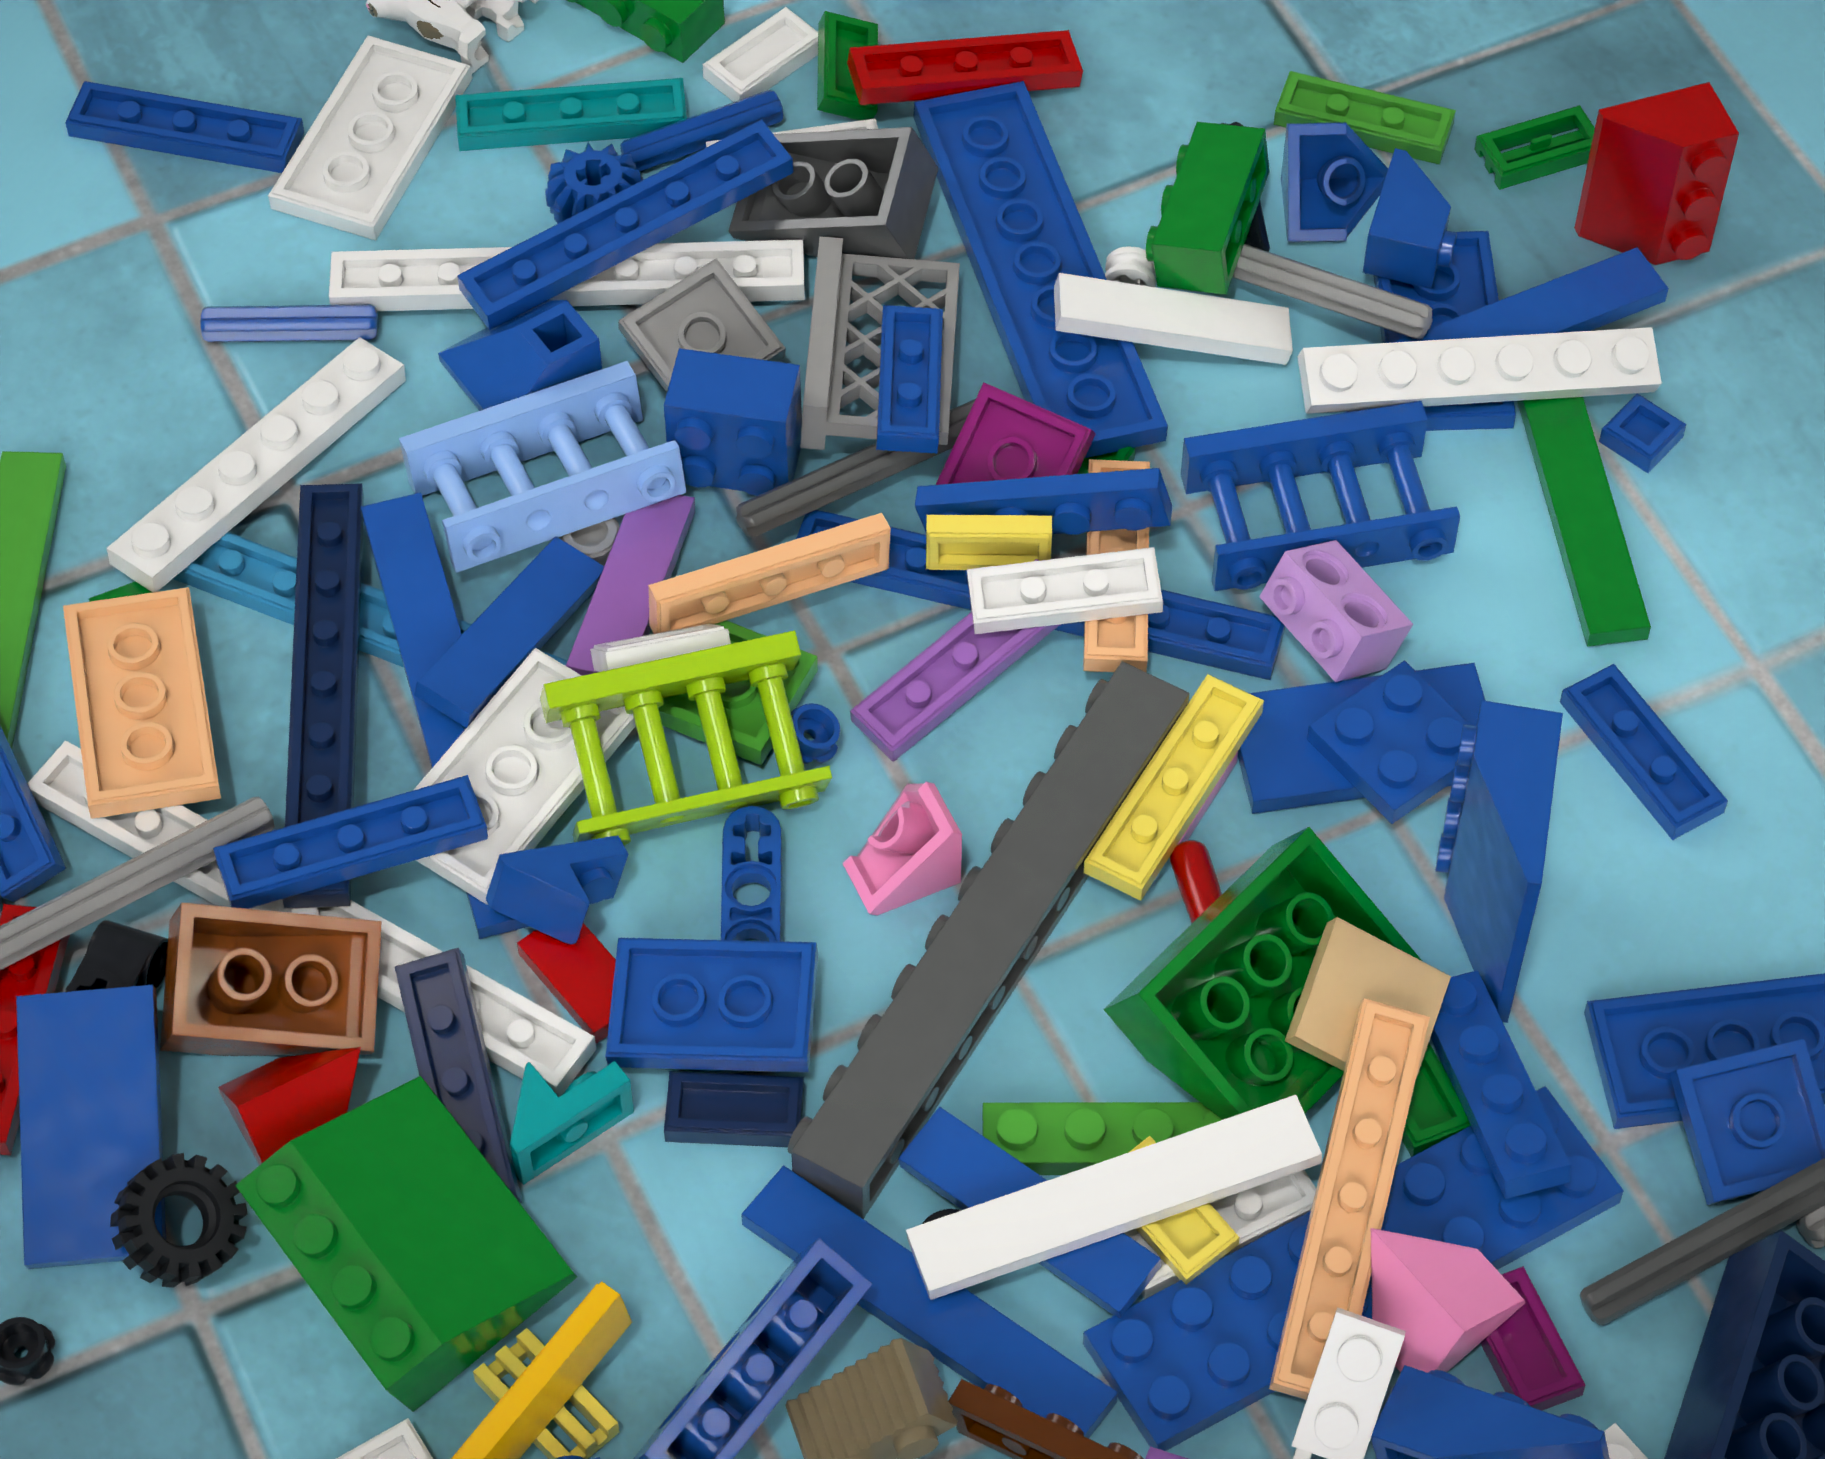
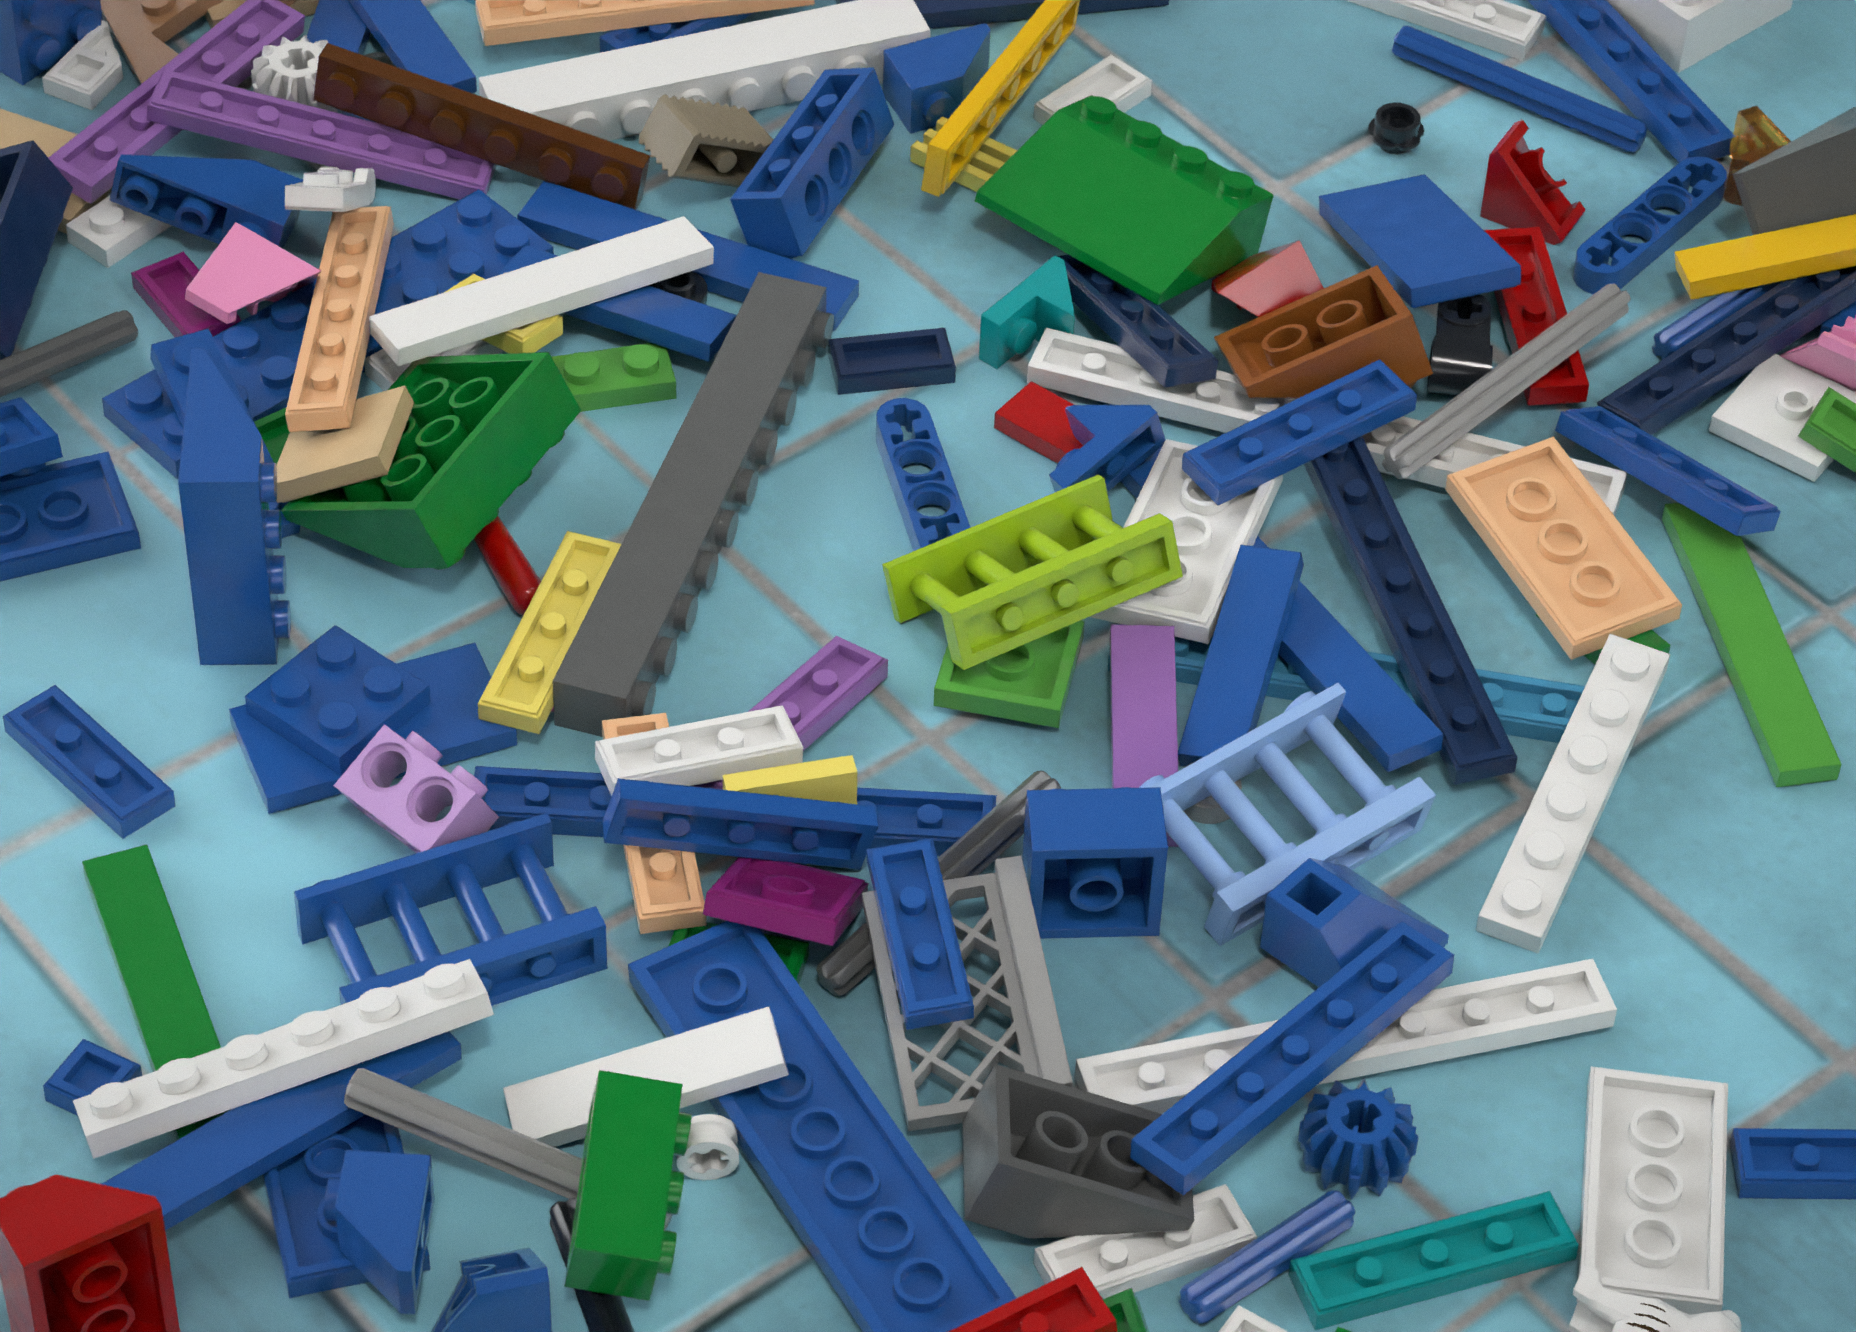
camera: 165 degrees right, 10 degrees down
black tyre [110,1153,248,1288] -> none
axle [200,304,378,342] -> none
white tile [590,624,731,672] -> none
blue tile [605,938,818,1072] -> none
light grey plate [618,258,786,392] -> none
light nougat tile [648,513,891,634] -> none
blue plate [791,703,840,764] -> none
bright pink slope [842,782,962,915] -> none

